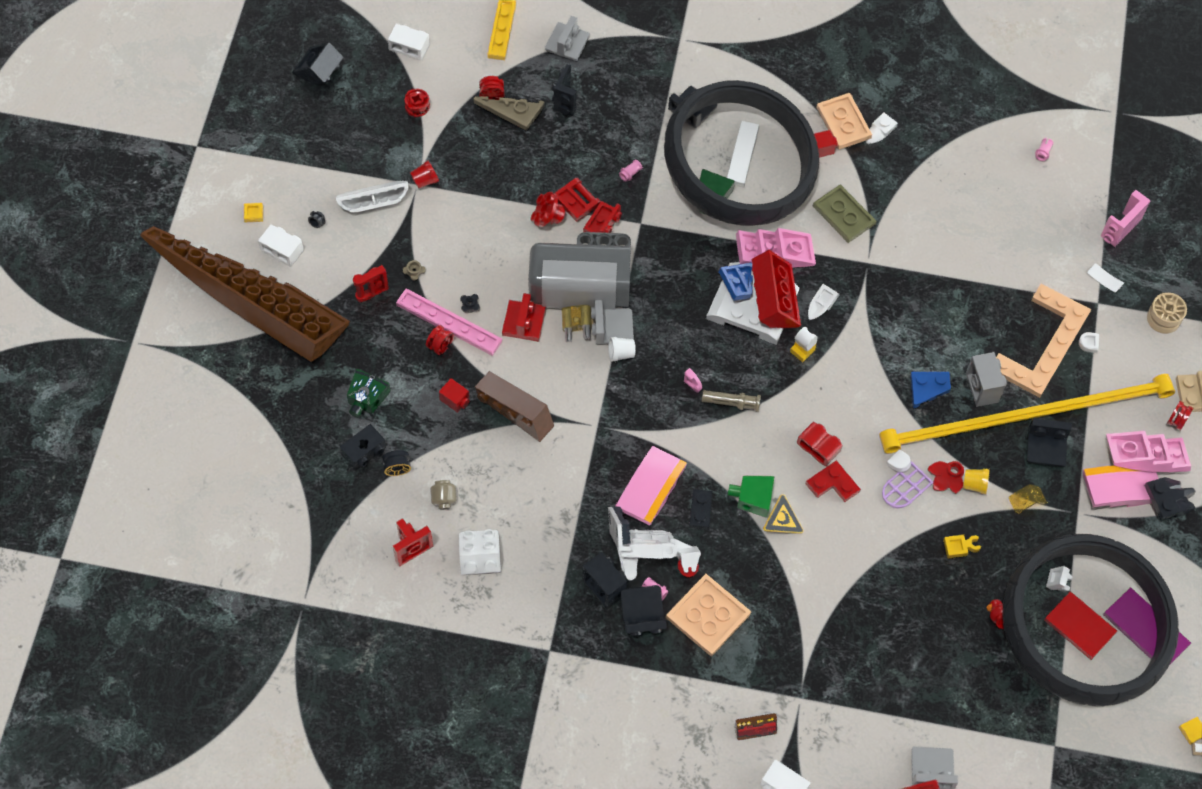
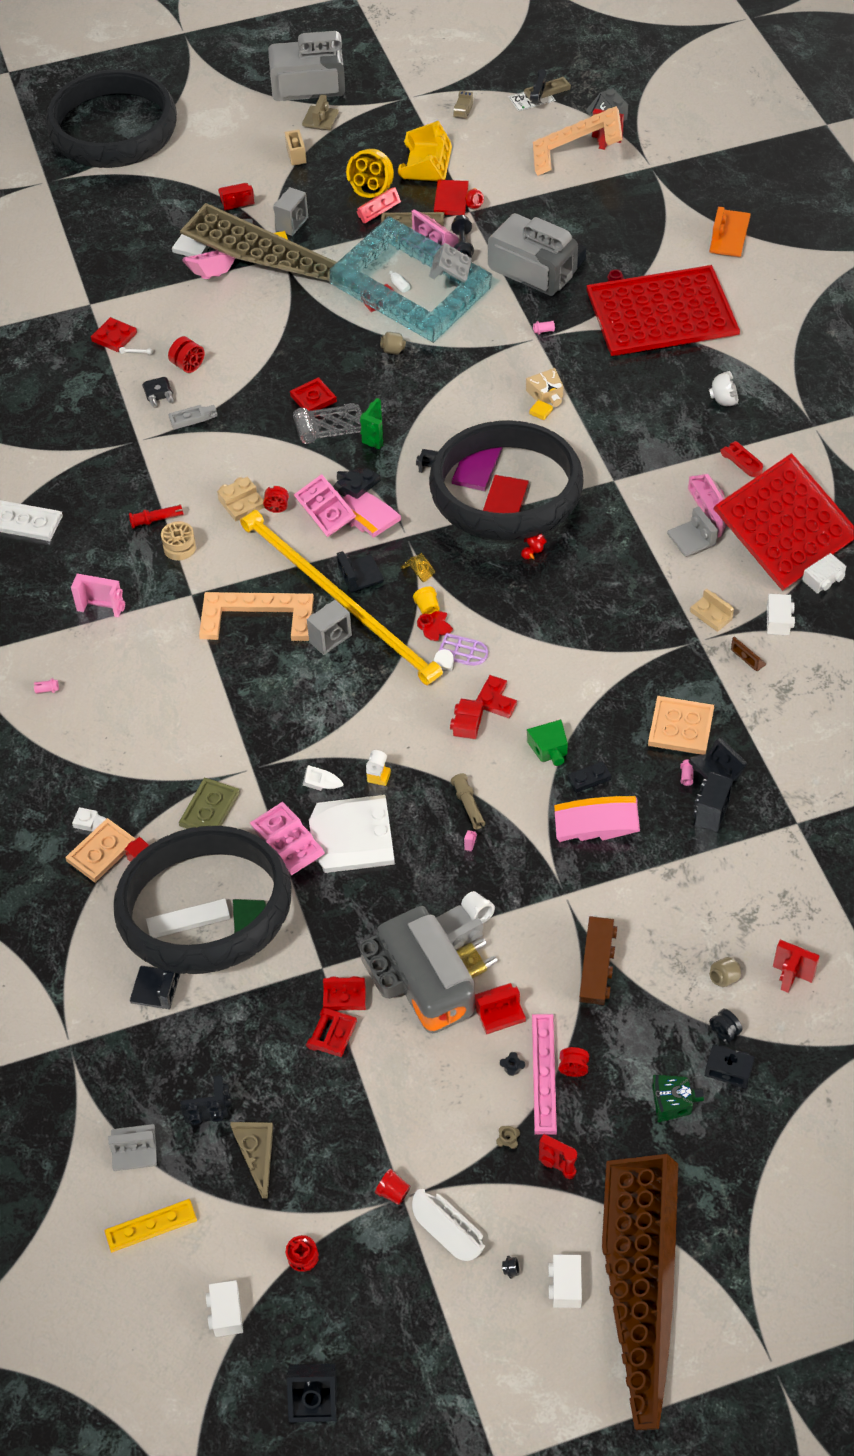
camera: 115 degrees left, 10 degrees down
yellow tile [244,203,263,222] -> none
red brick [439,379,470,413] -> none
white bracket [459,529,501,575] -> none
red wheel [479,76,504,100] -> none
red plate [531,192,565,227] -> none
white container [608,506,701,580] -> none
bright pink pin [619,160,642,181] -> none
blue wing [719,262,753,301] -> none
red slope [751,250,801,328] -> none
piece [763,494,804,534] -> none
blue wing [910,372,951,408] -> none
yellow plate [943,535,981,558] -> none
white tile [1079,332,1099,353] -> none
white sticker [1088,263,1124,292] -> none
none -> black bracket [416,449,439,473]
none -> tan bracket [690,589,734,632]

